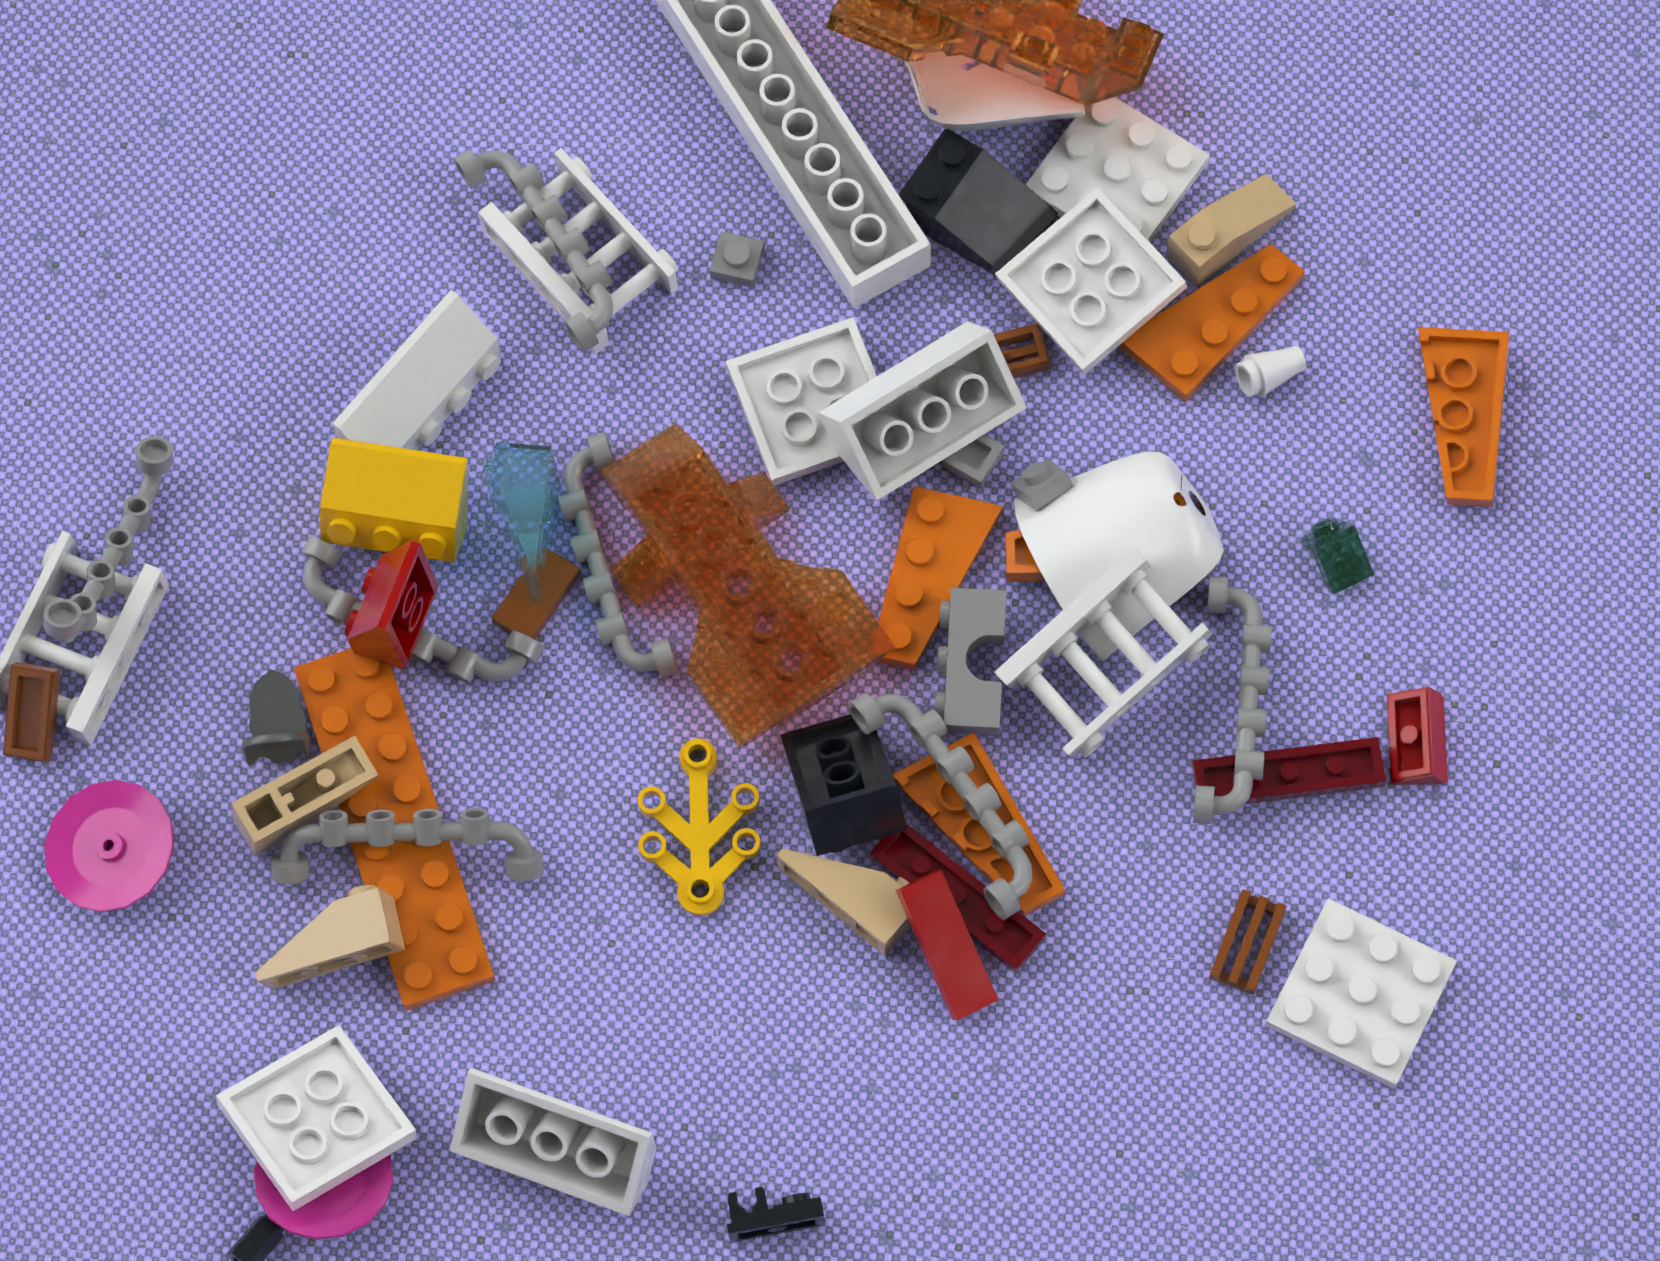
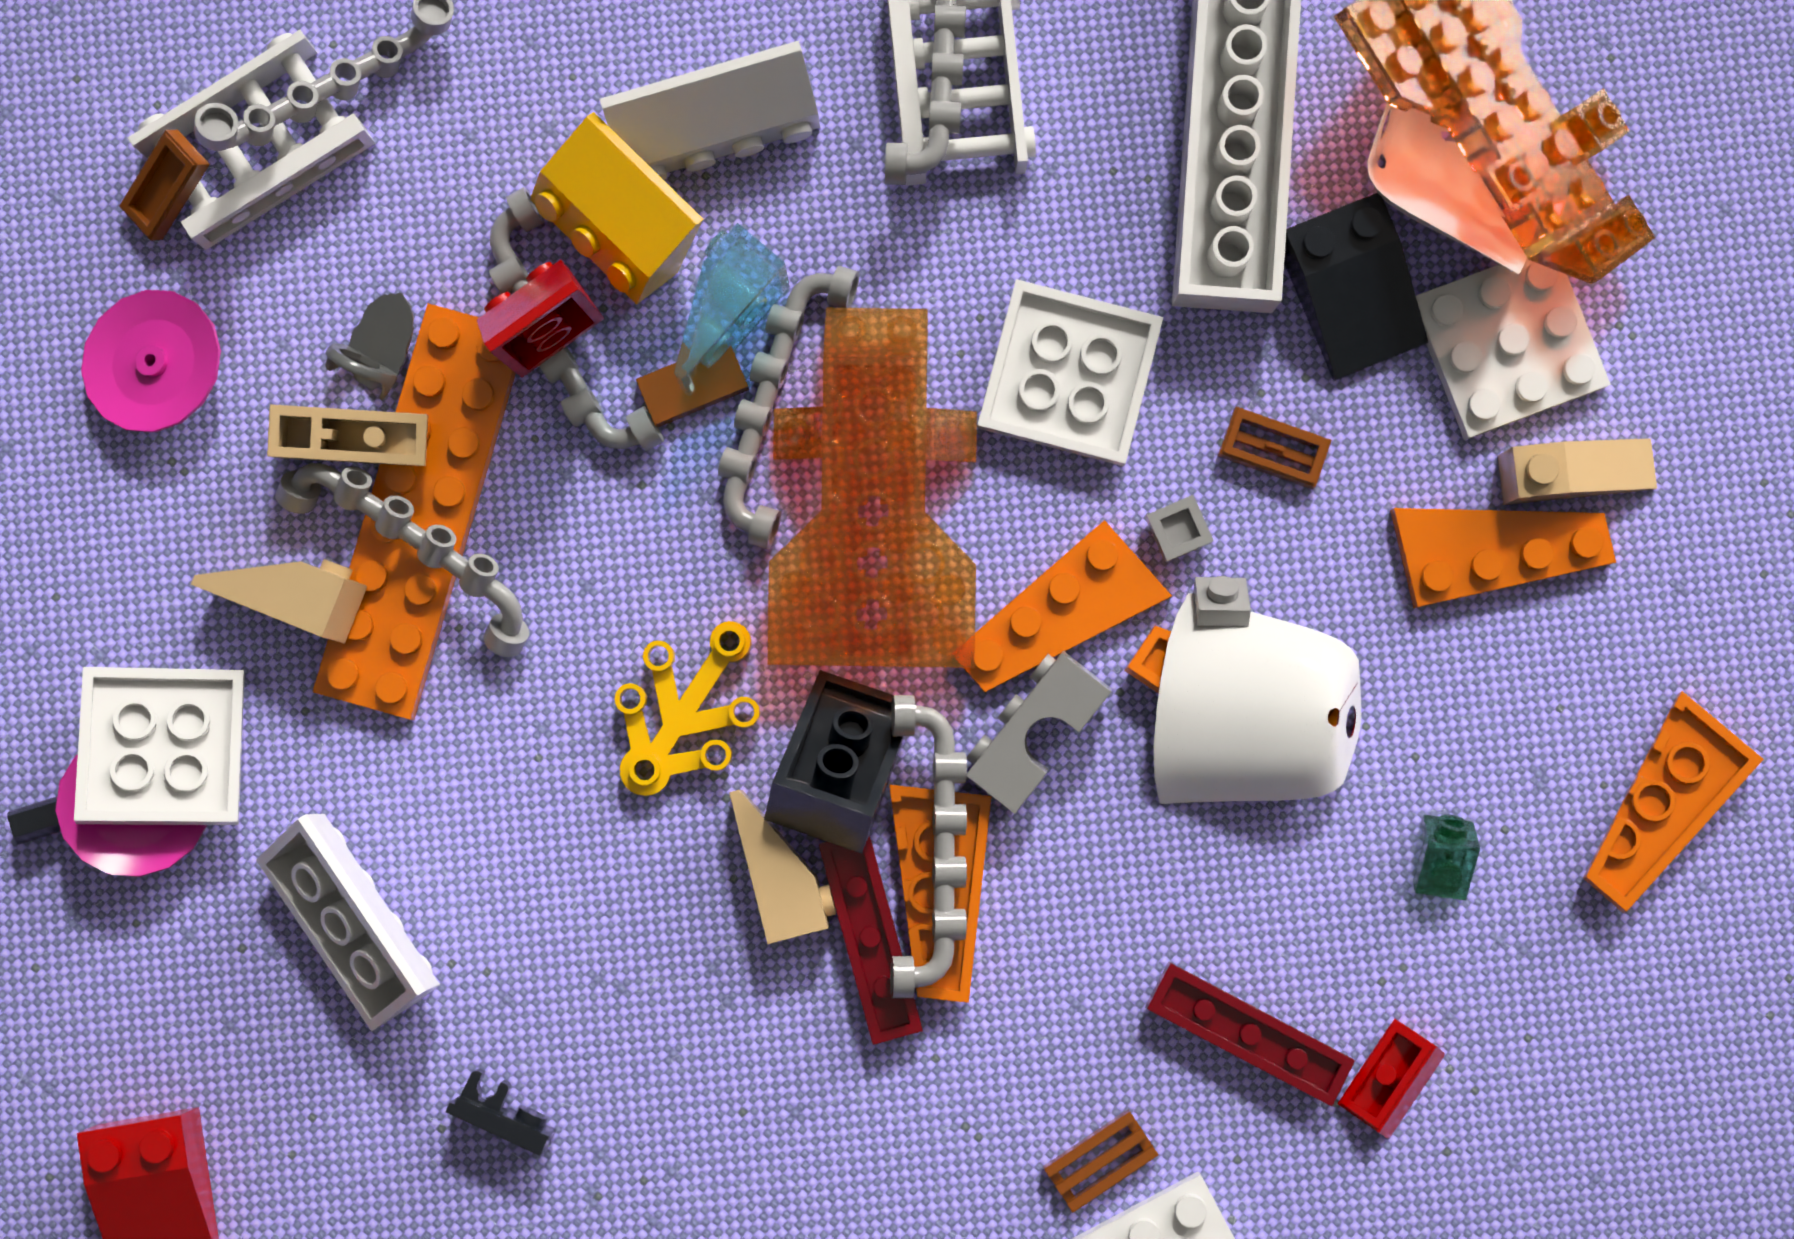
camera: 35 degrees right, 15 degrees up
light grey plate [710,231,765,288] -> none
white slope [818,321,1027,500] -> none
red tile [895,870,998,1020] -> none
white plate [995,187,1187,375] -> none
white fence [995,547,1213,758] -> none
light grey bar [1193,576,1272,824] -> none
white cone [1235,345,1307,397] -> none

